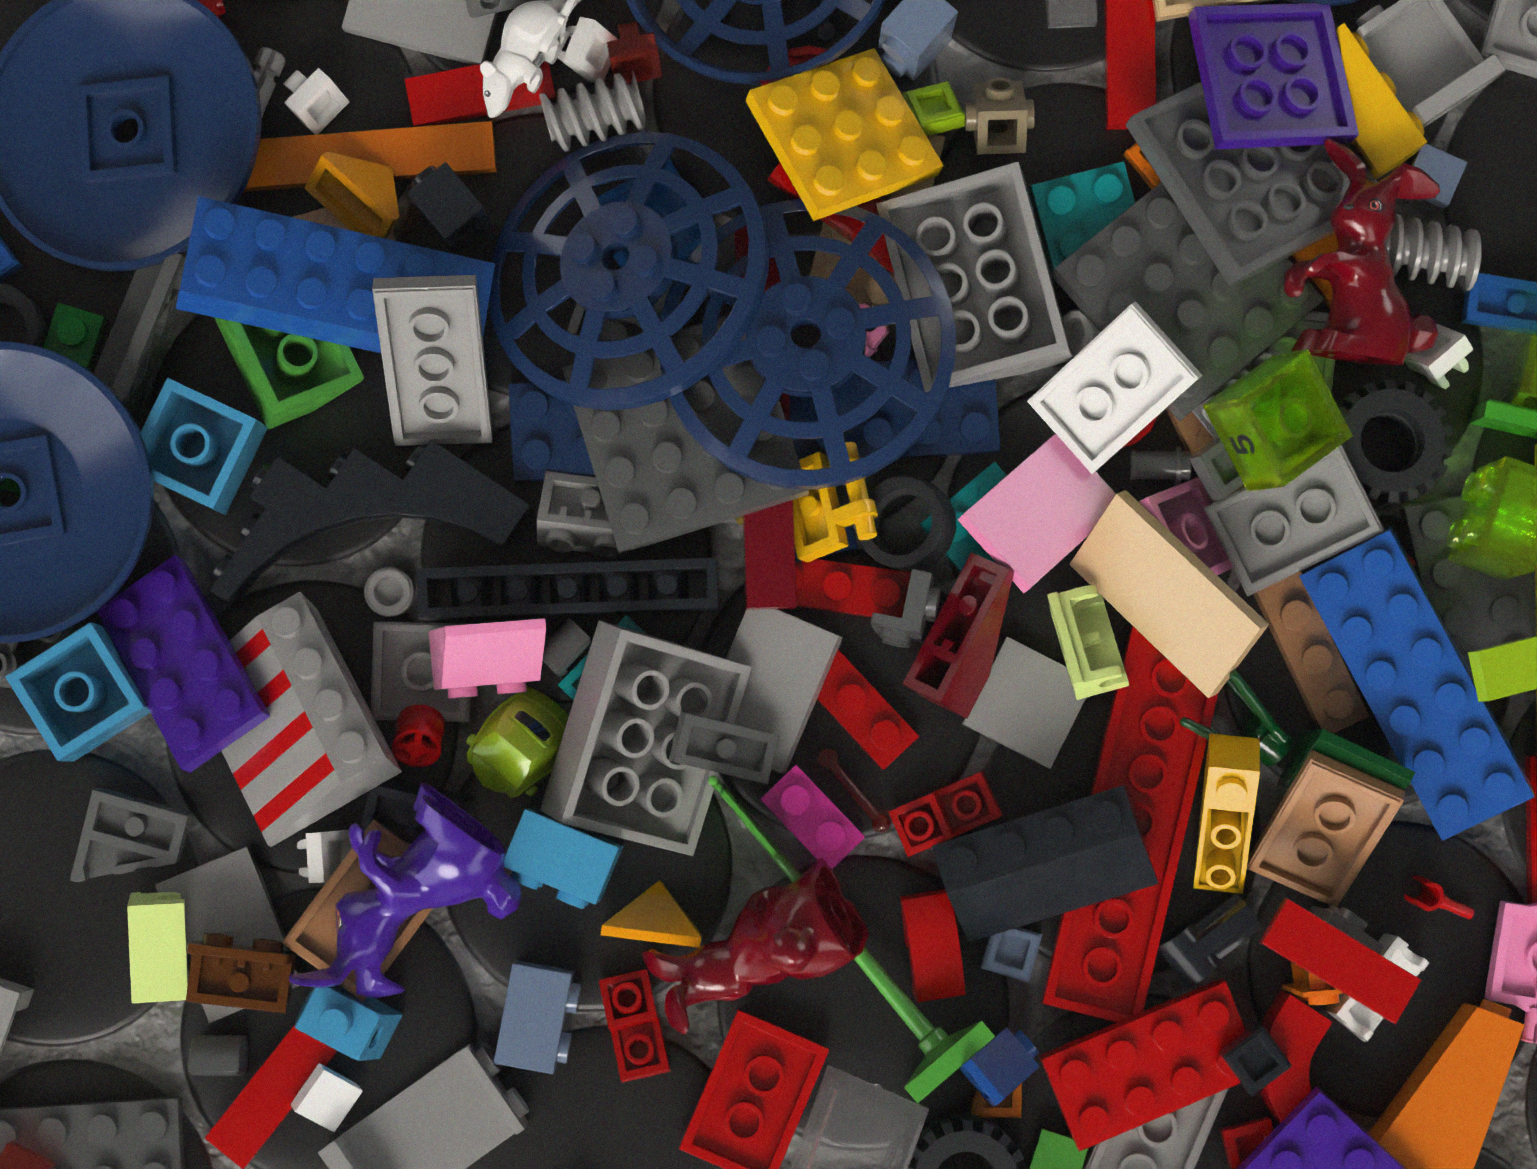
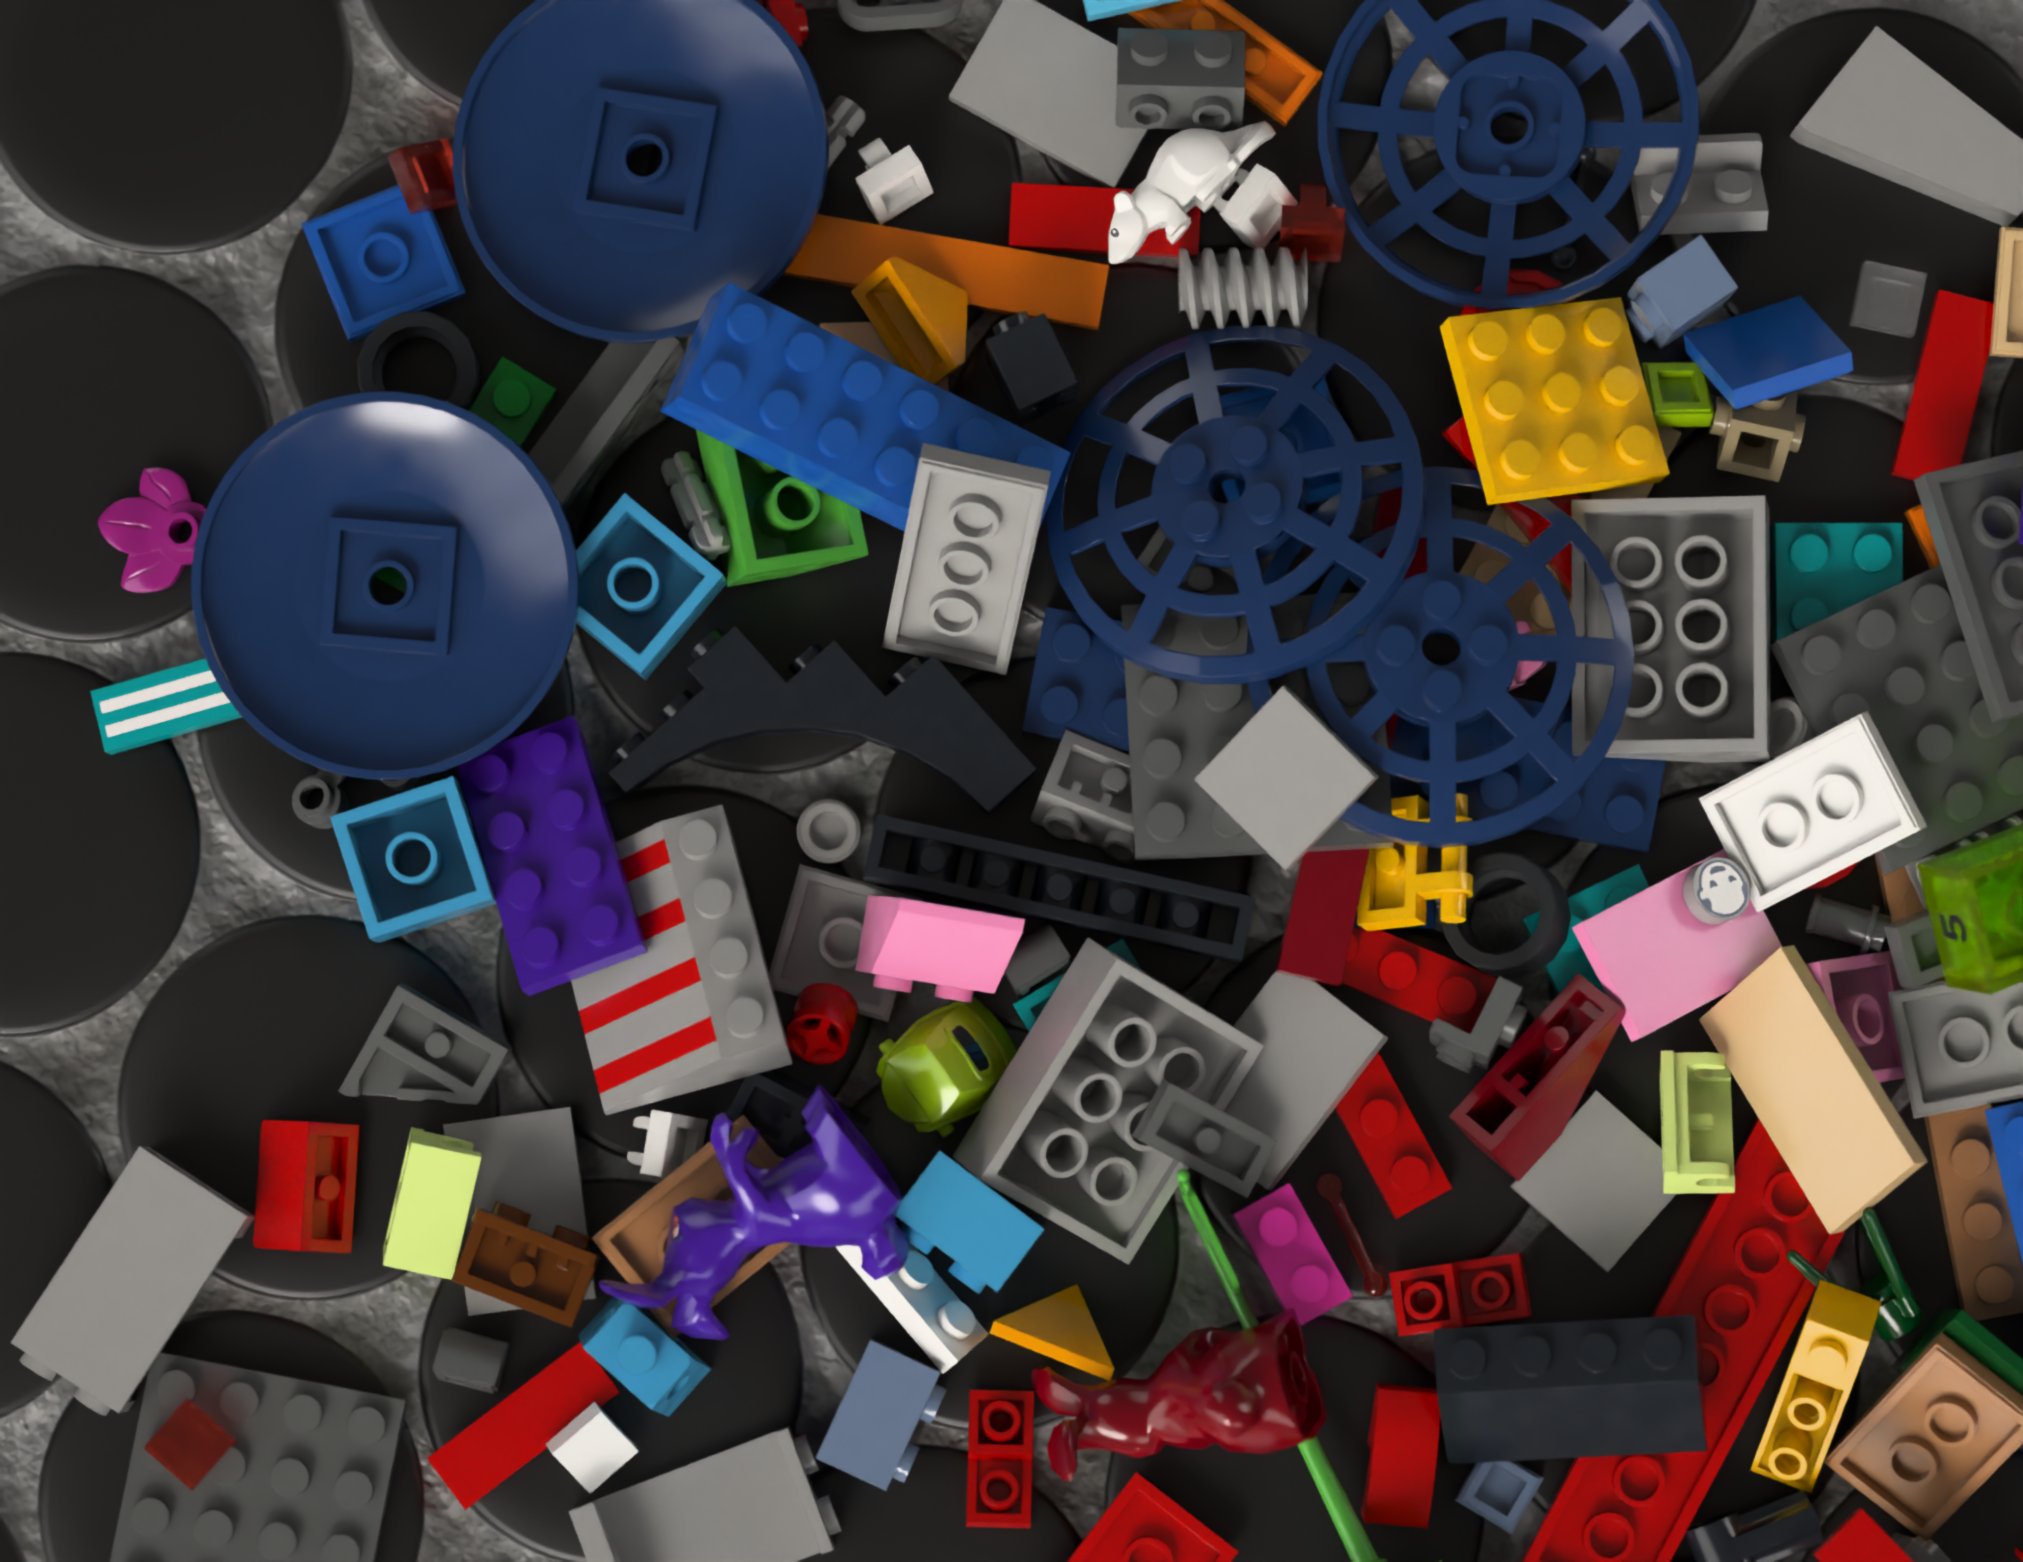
camera: 15 degrees right, 0 degrees up
none -> red panel [253,1120,360,1253]
none -> light grey axle [661,451,731,561]
none -> white plate [836,1226,989,1374]
none -> light grey tile [1194,686,1379,870]
none -> blue tile [1683,296,1854,409]
none -> tile [1683,857,1751,925]

